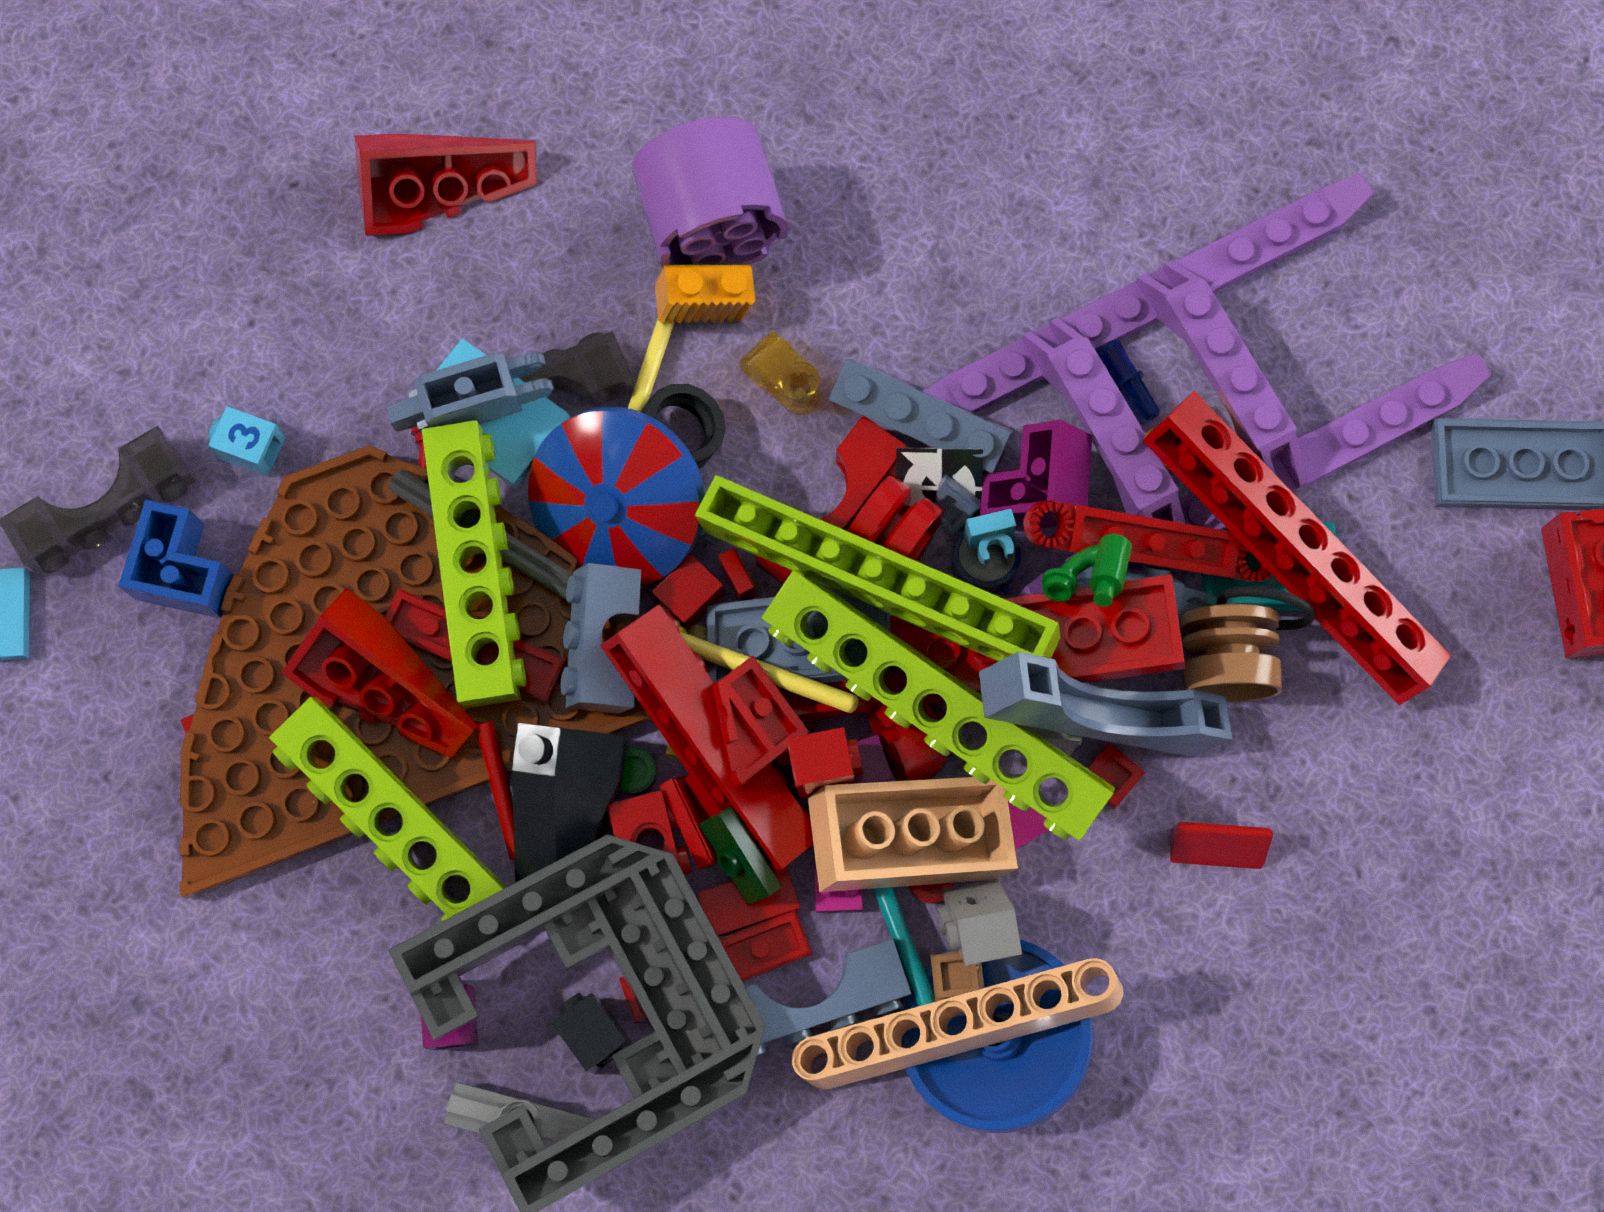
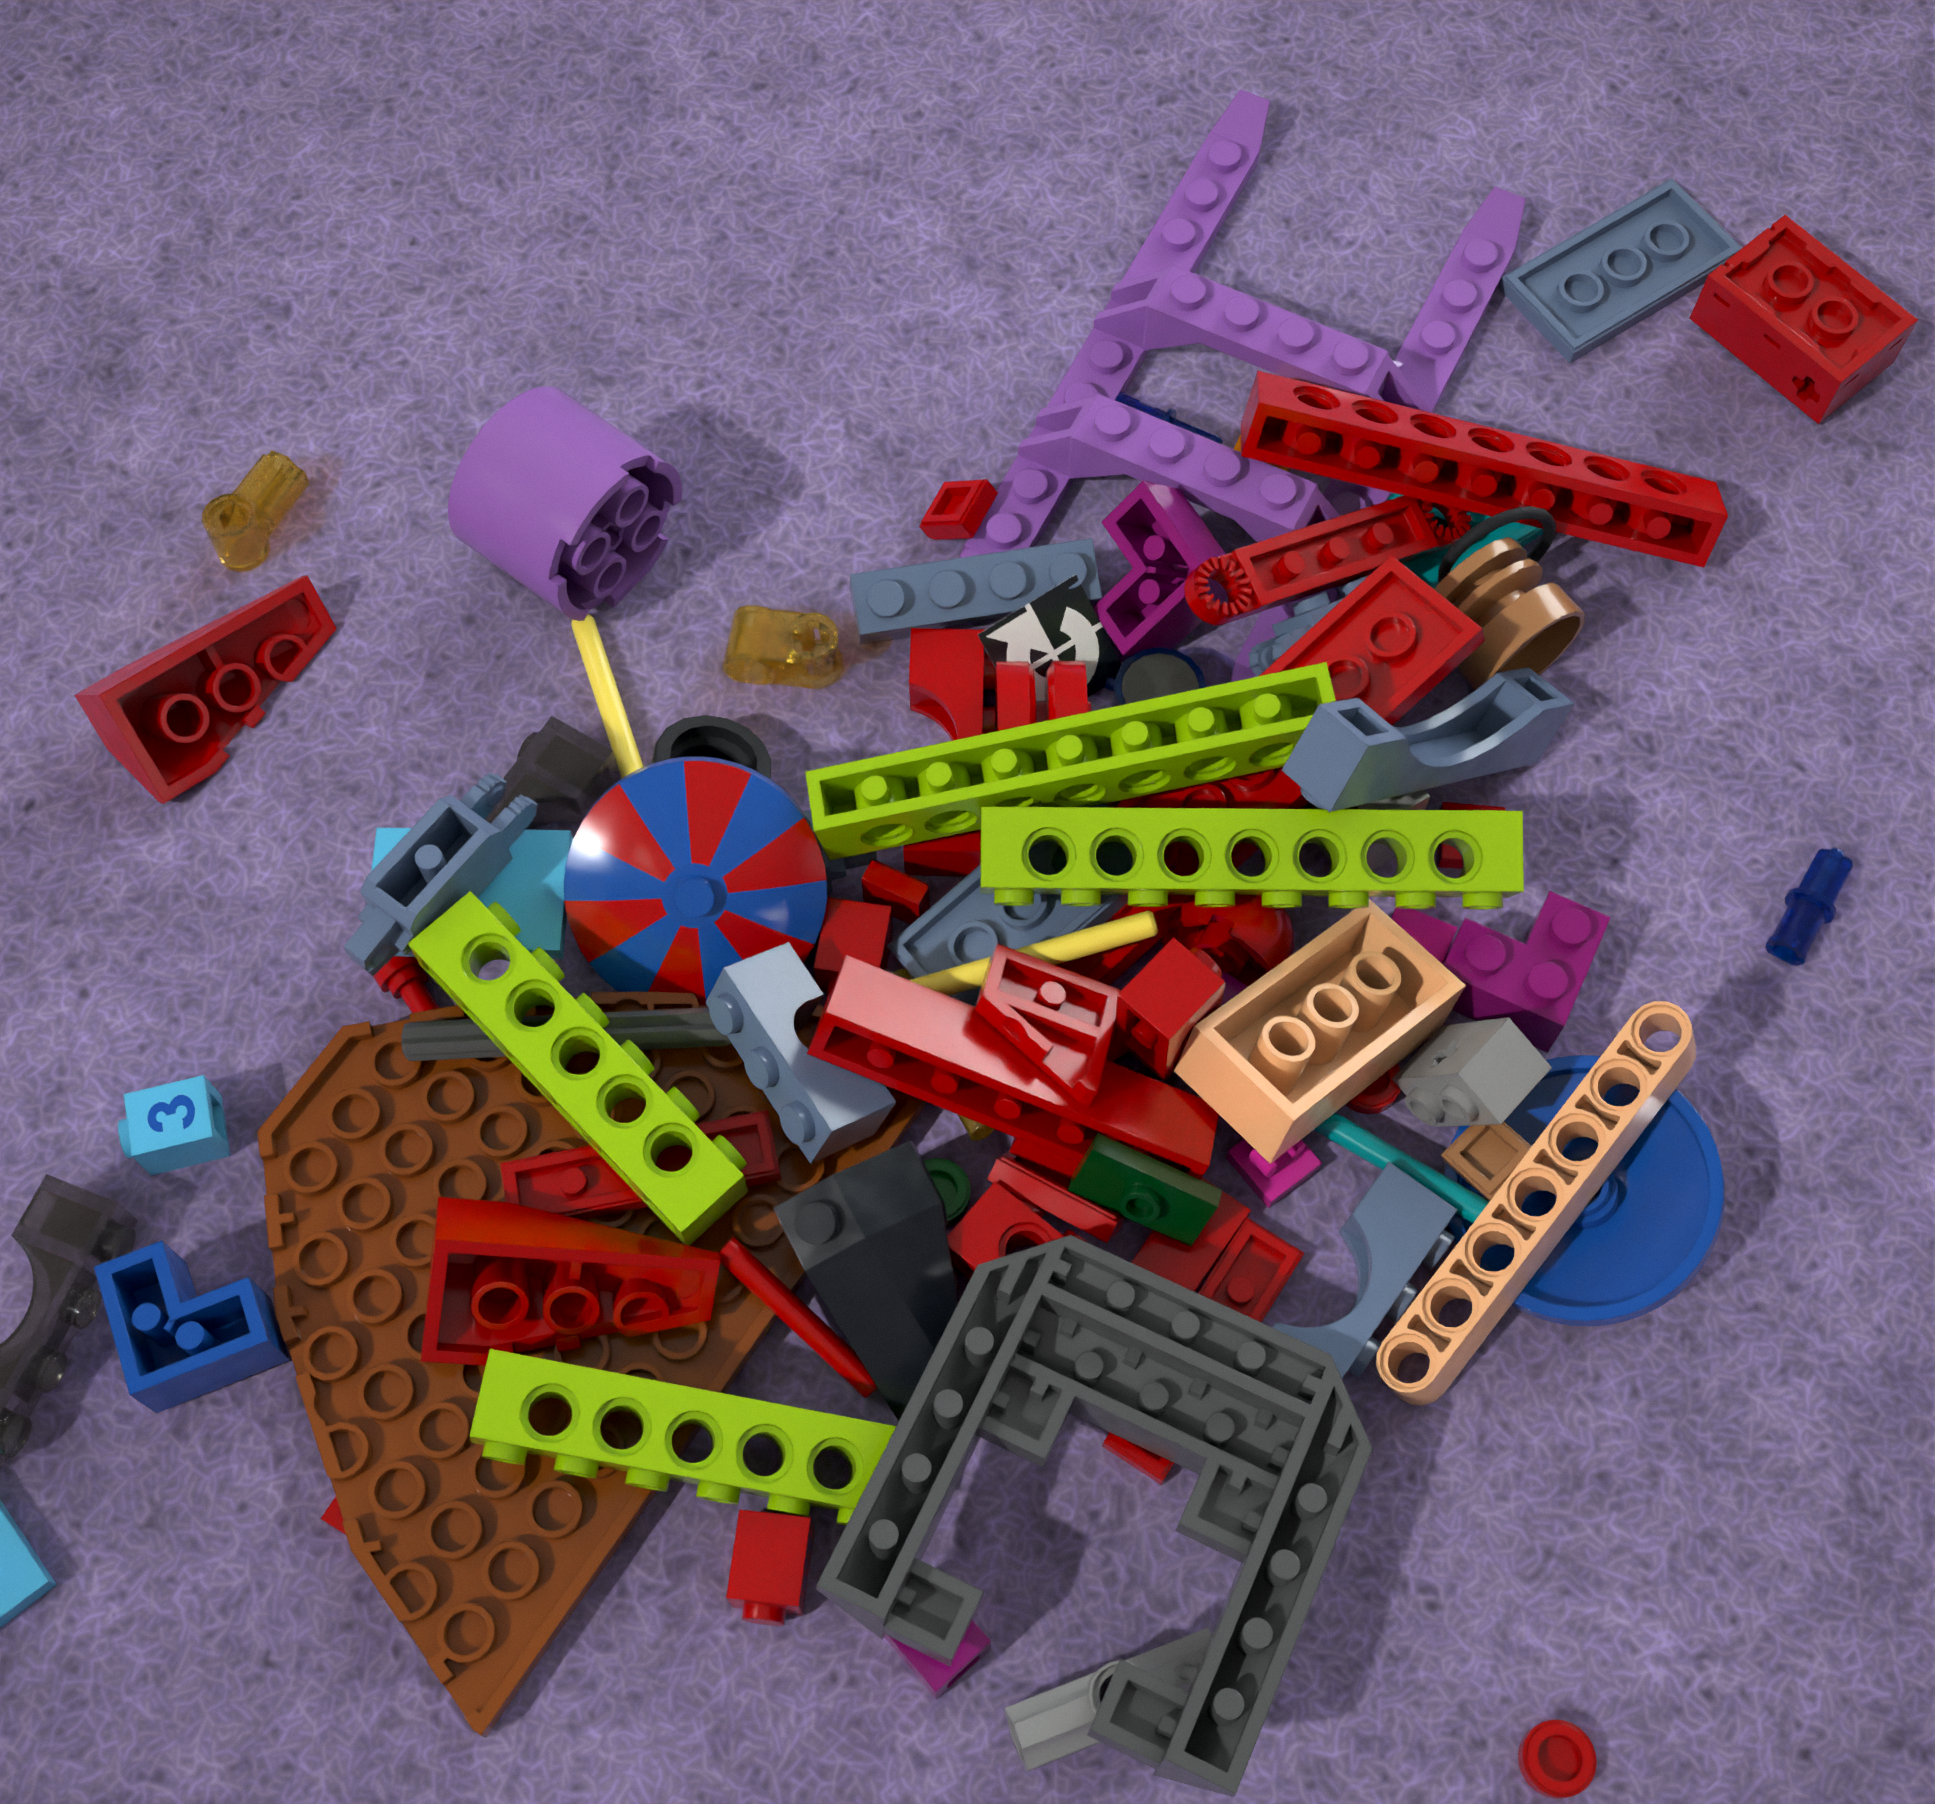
camera: 35 degrees left, 10 degrees down
black brick [551,993,633,1074] -> none
light orange brick [655,265,755,324] -> none
sand blue tile [935,474,981,538] -> none
medium azure tile [964,509,1016,565] -> none
green plant [1041,534,1132,607] -> none
red slope [1170,822,1273,869] -> none
none -> clear yellow piece [202,450,310,572]
none -> red brick [726,1509,815,1626]
none -> red tile [919,479,998,540]
none -> magenta brick [1443,891,1611,1053]
none -> clear blue axle [1765,847,1853,966]

